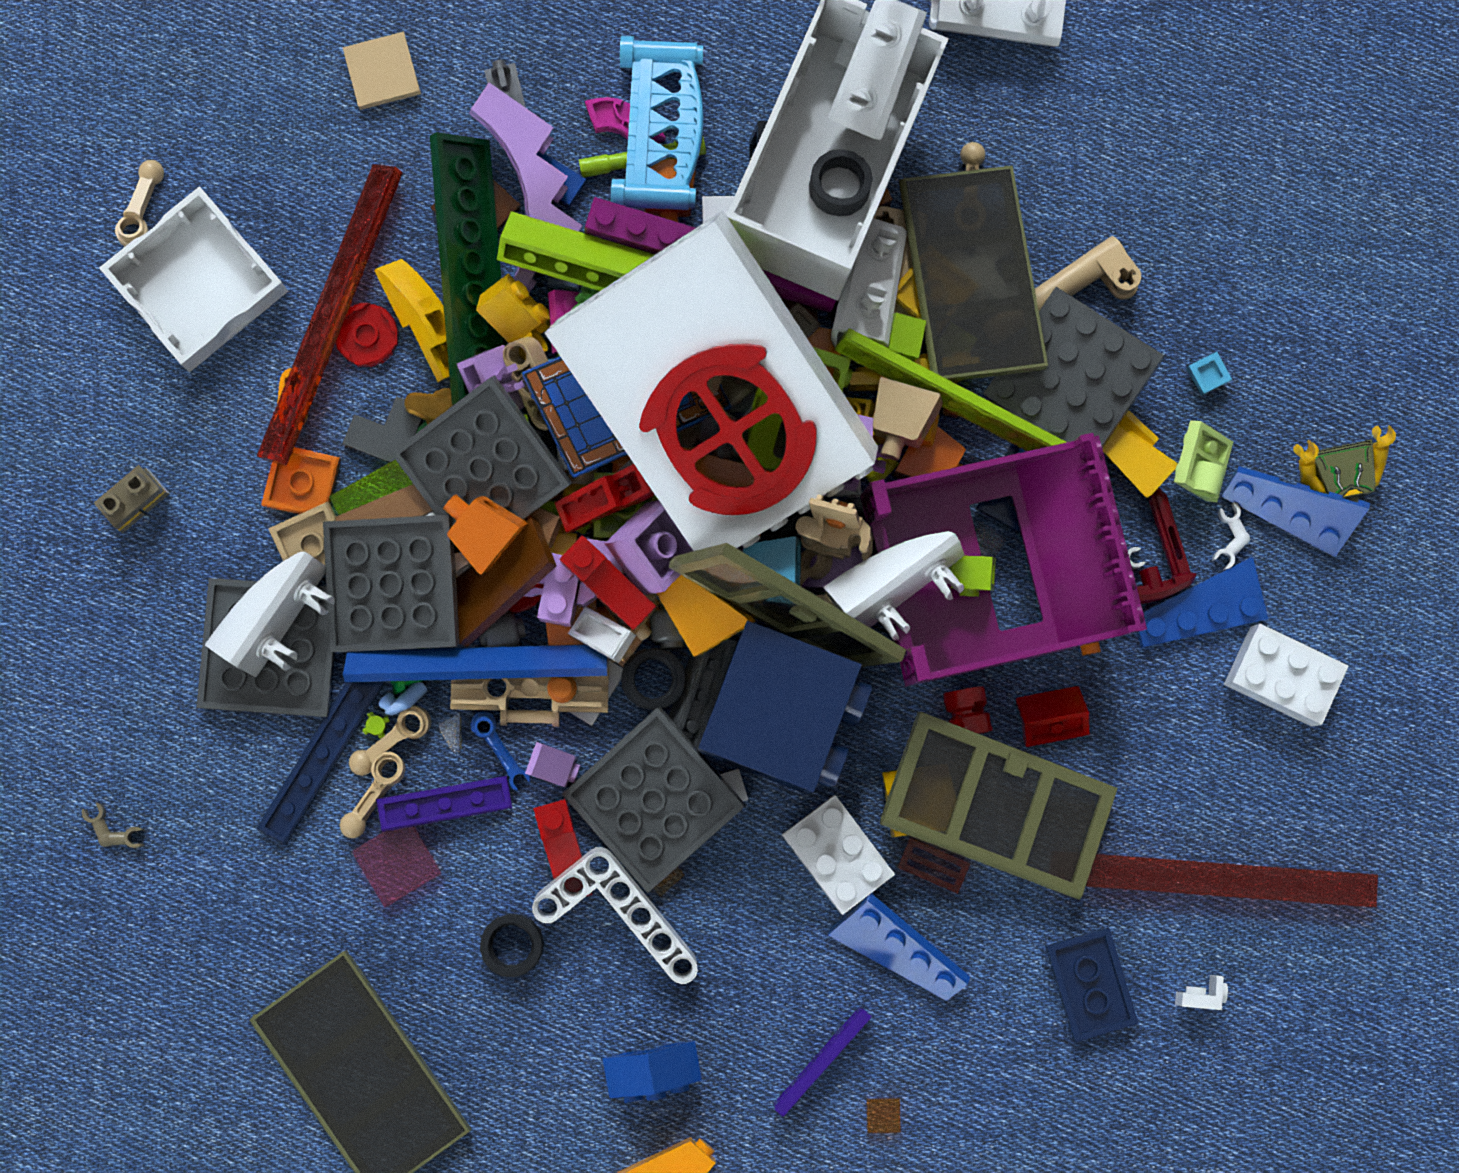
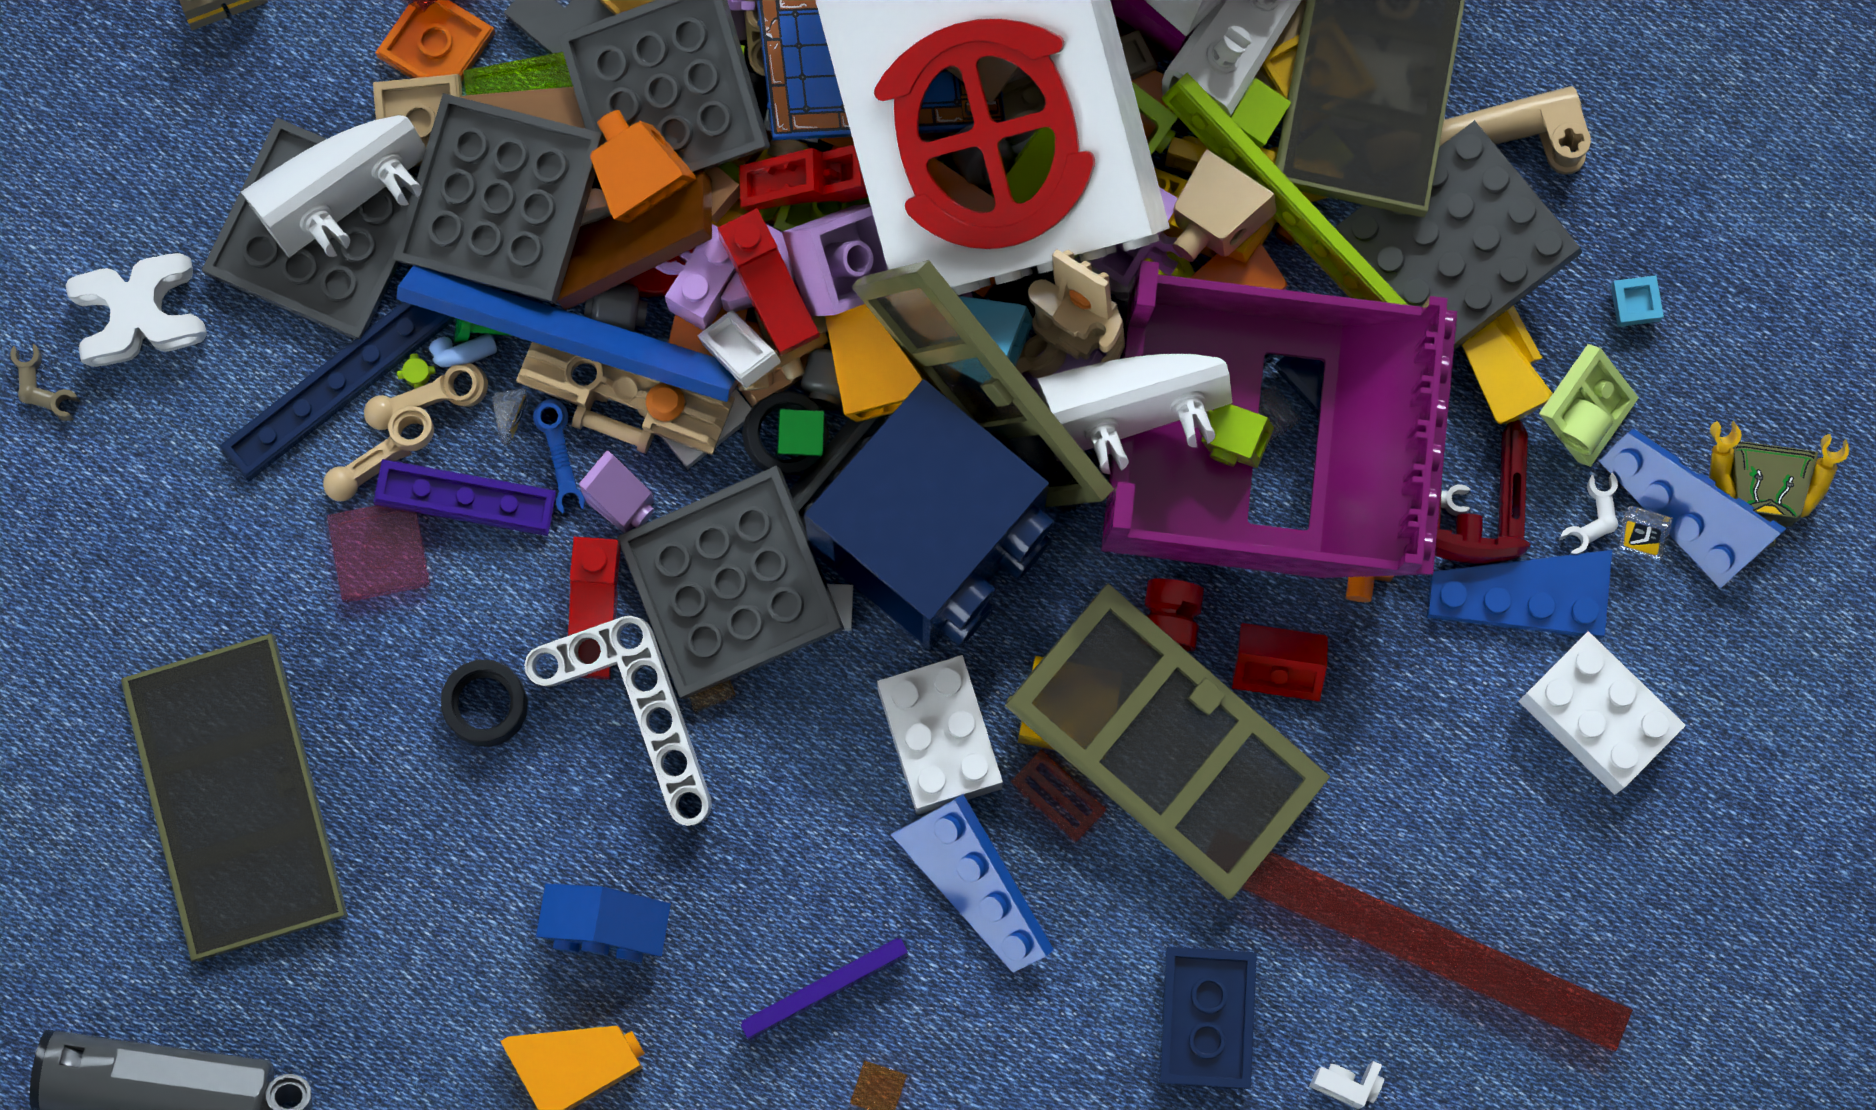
camera: 25 degrees right, 5 degrees down
none -> white piece [66,253,207,367]
none -> green tile [777,409,824,456]
none -> slope [1619,506,1673,560]

